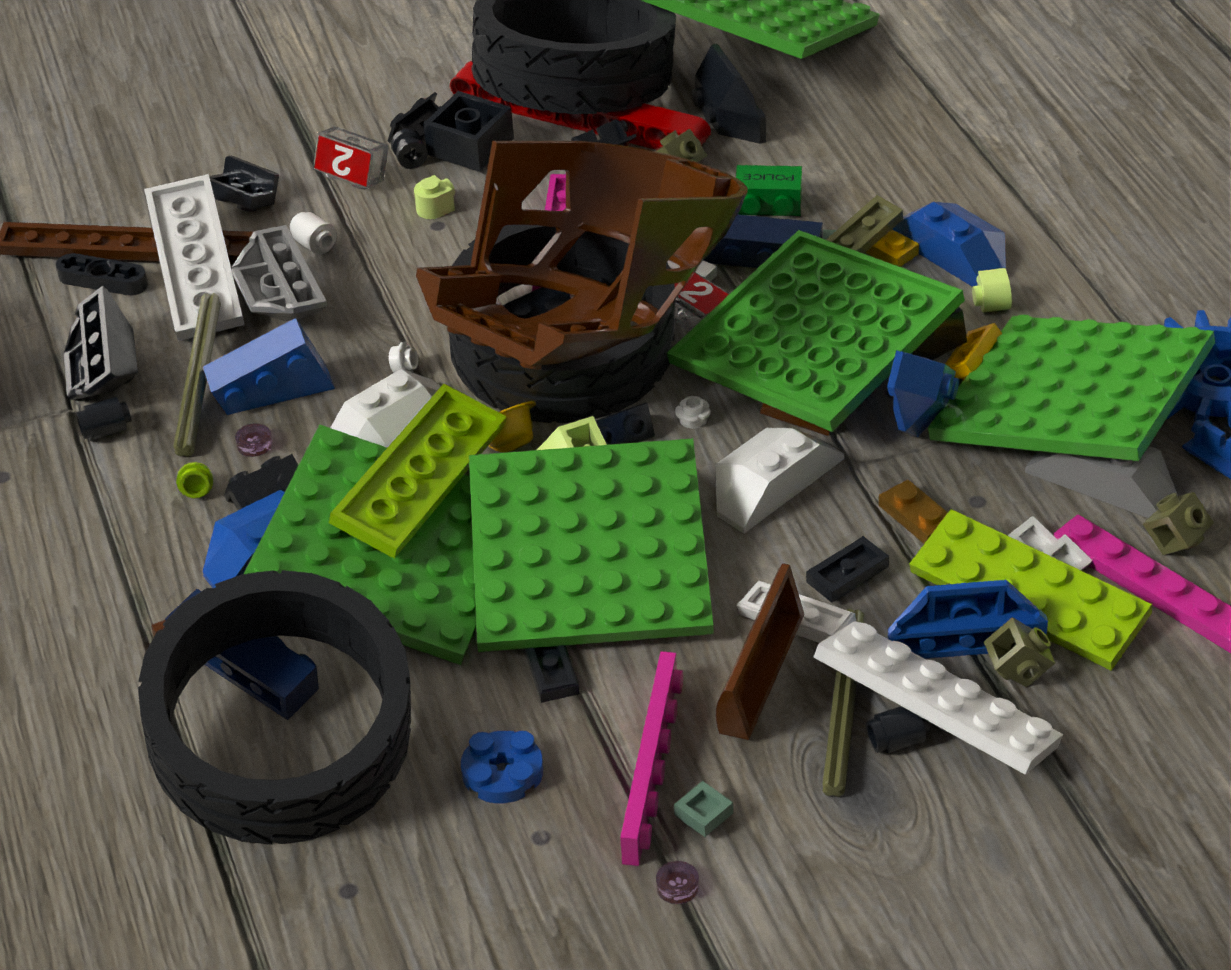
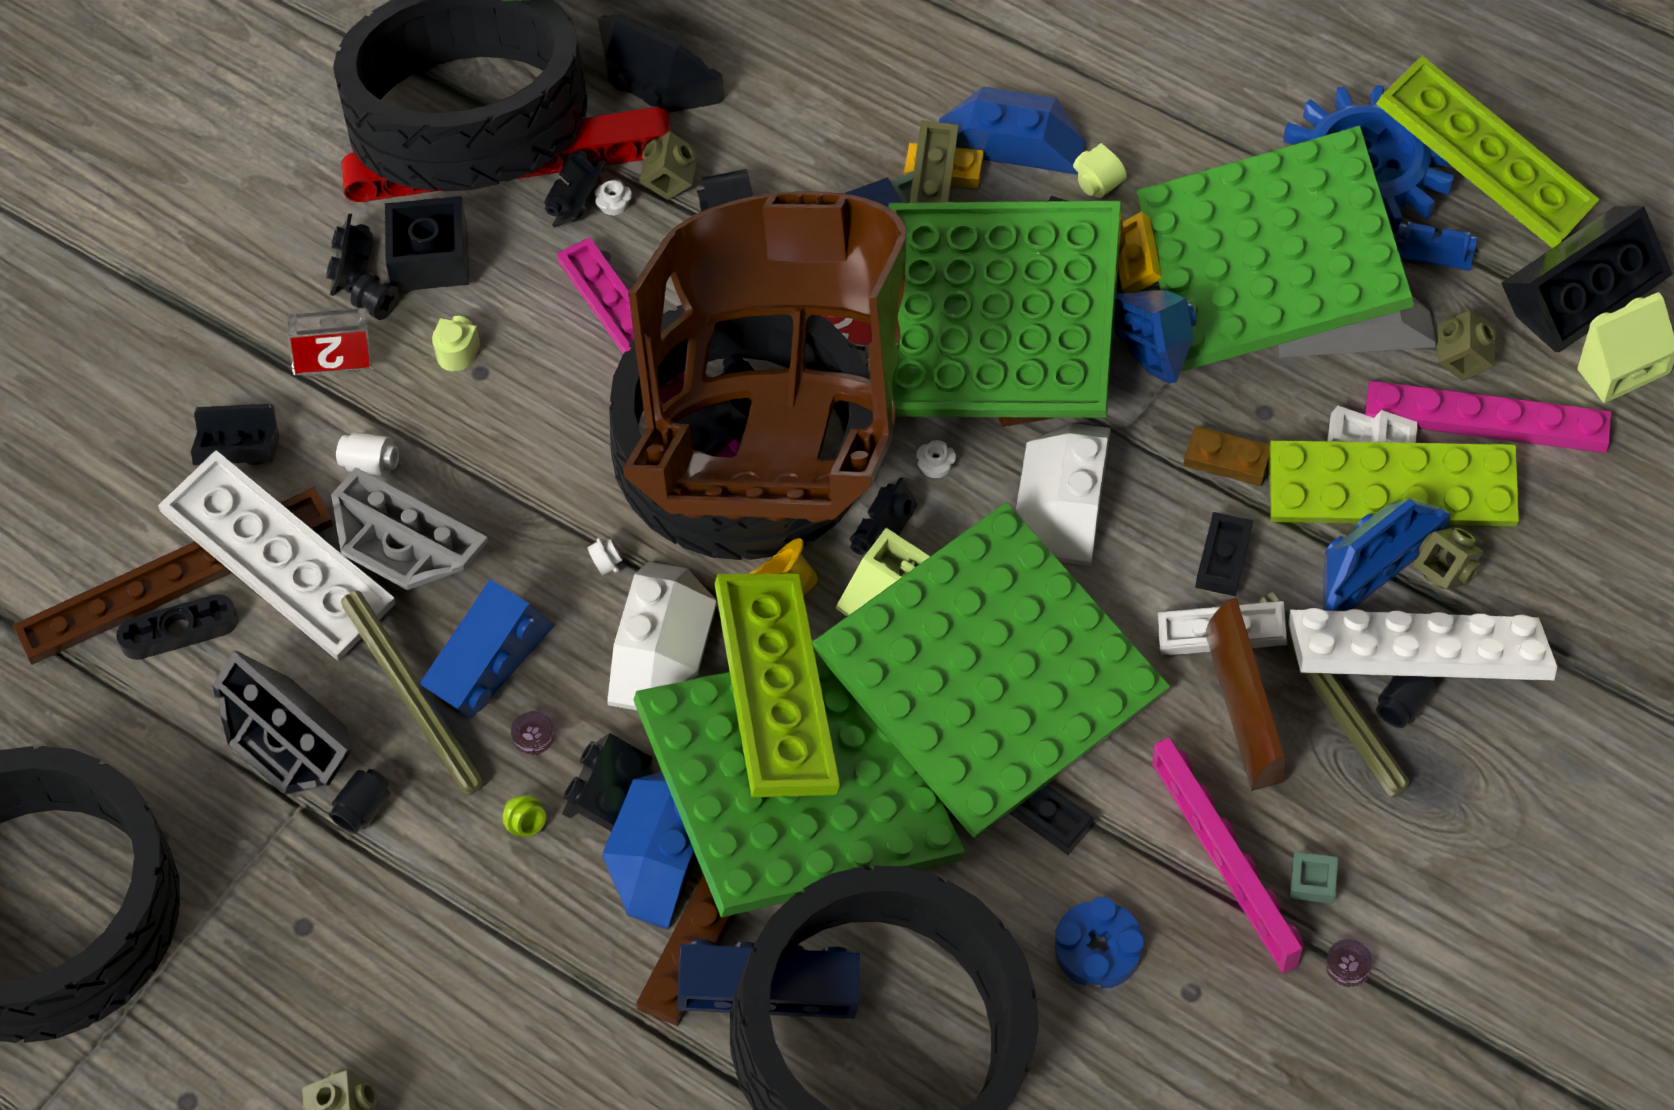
camera: 35 degrees left, 15 degrees up
green brick [736,165,802,216] -> none

